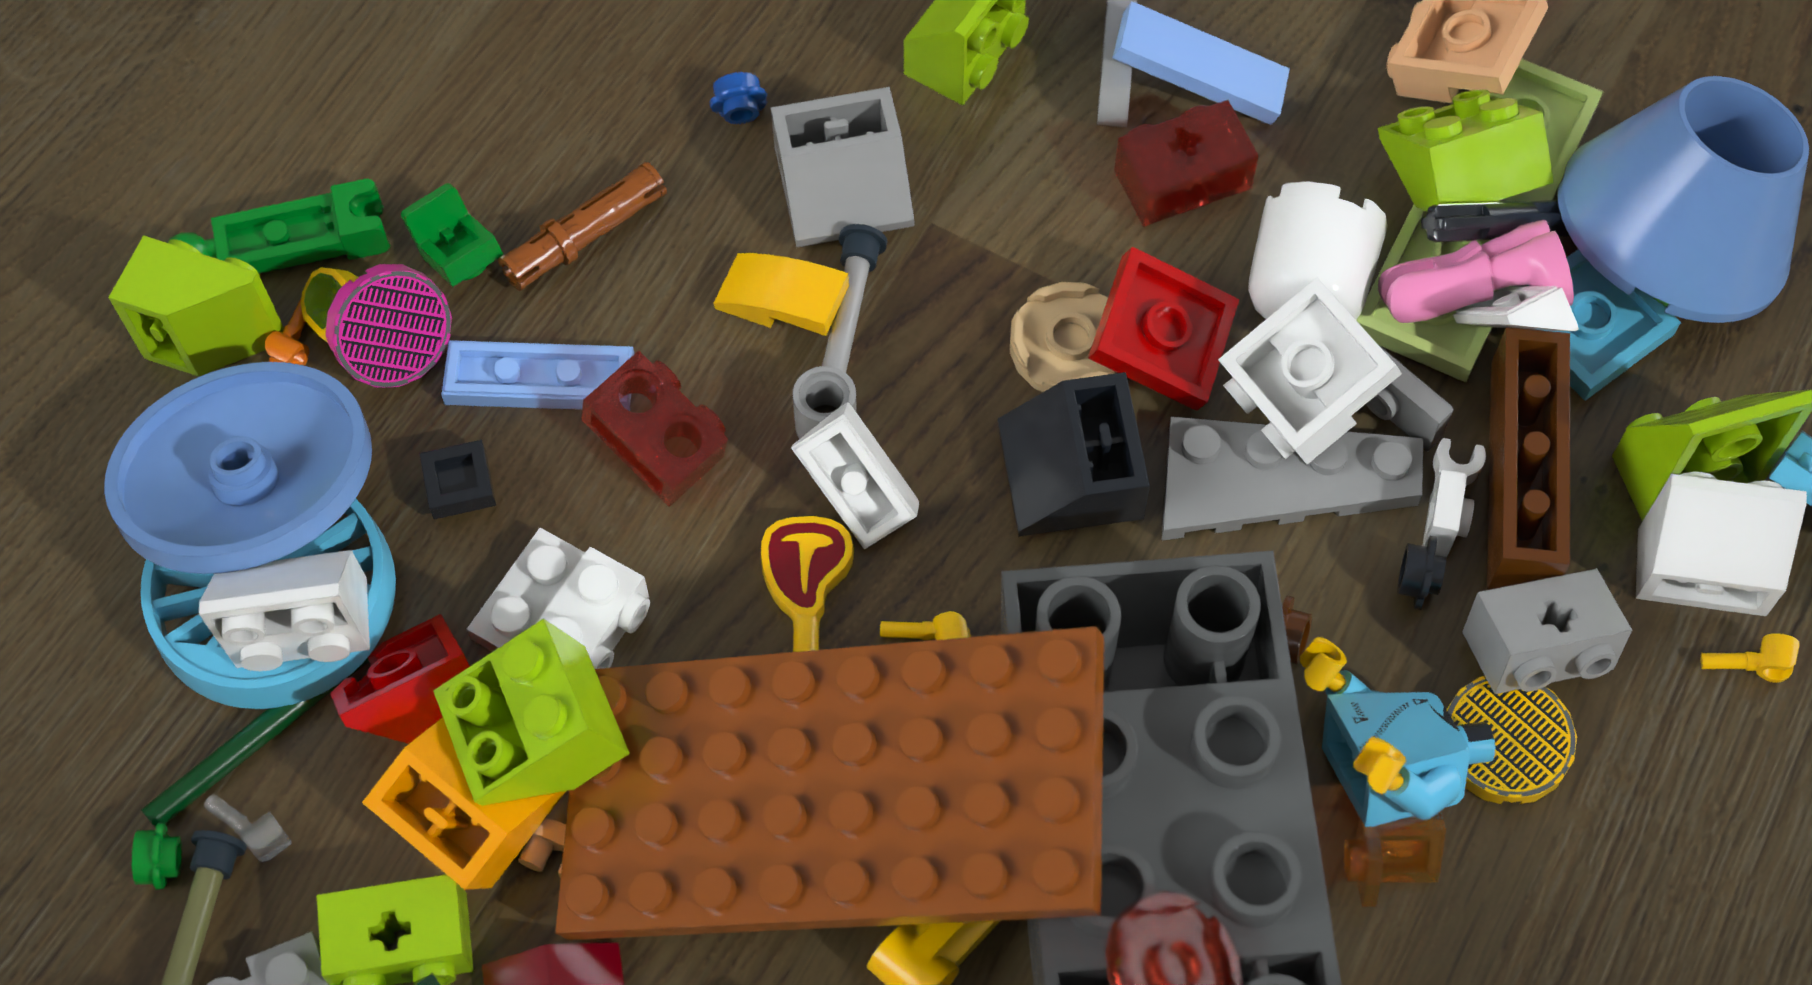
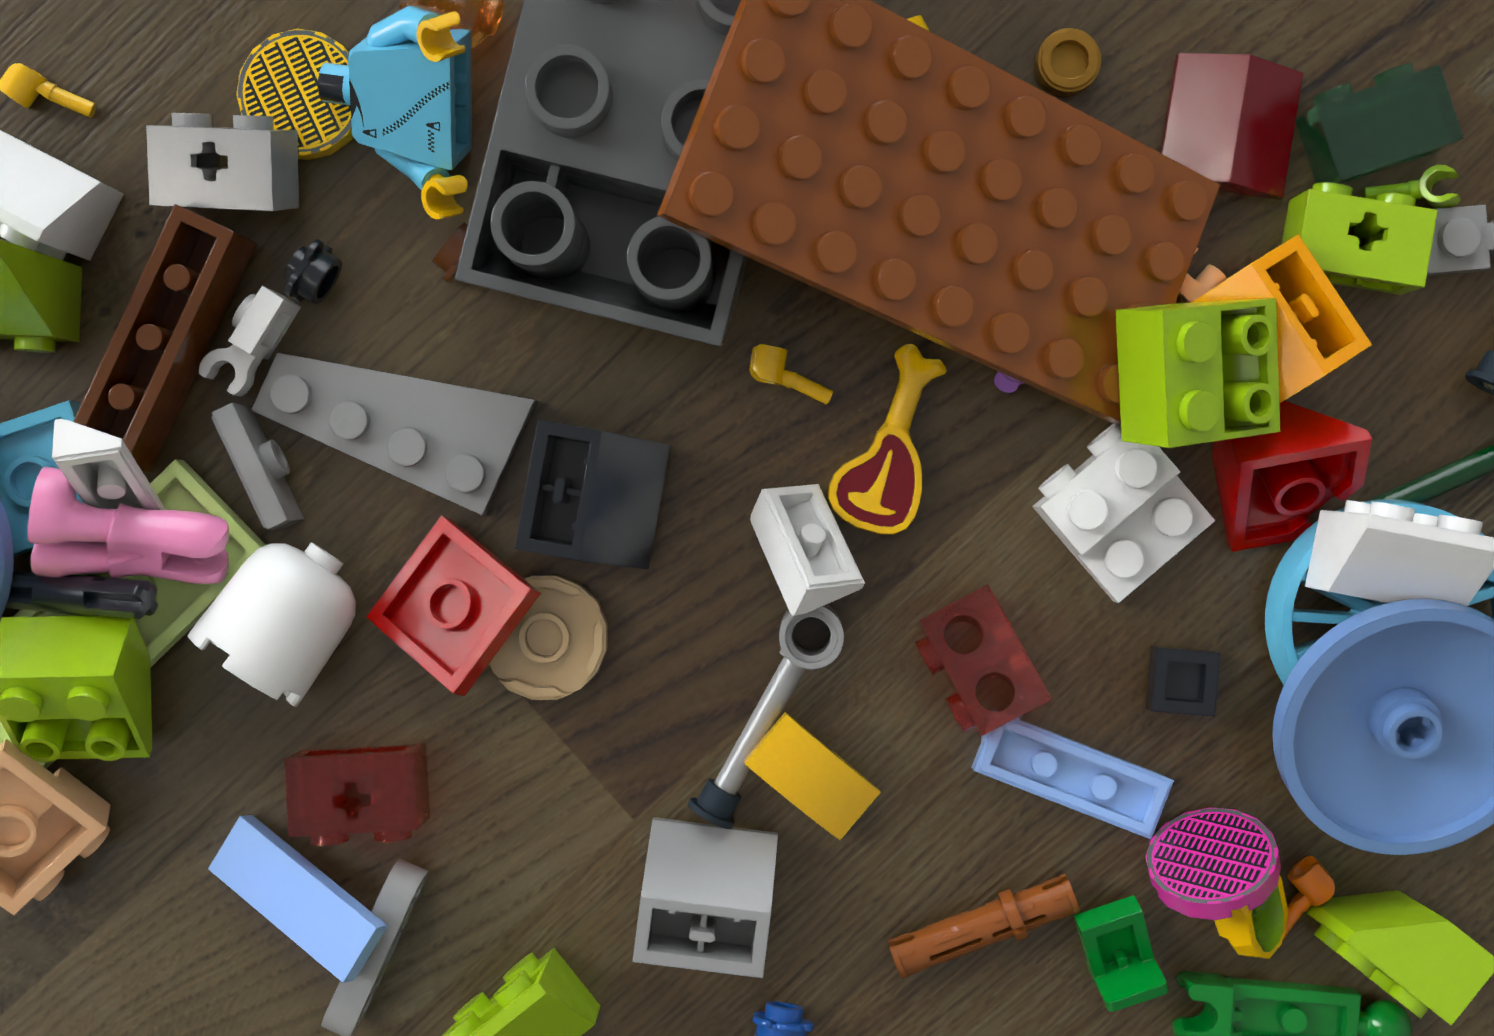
camera: 160 degrees left, 25 degrees up
clear hand [204,794,292,862] -> none
white plate [1218,277,1402,464] -> none

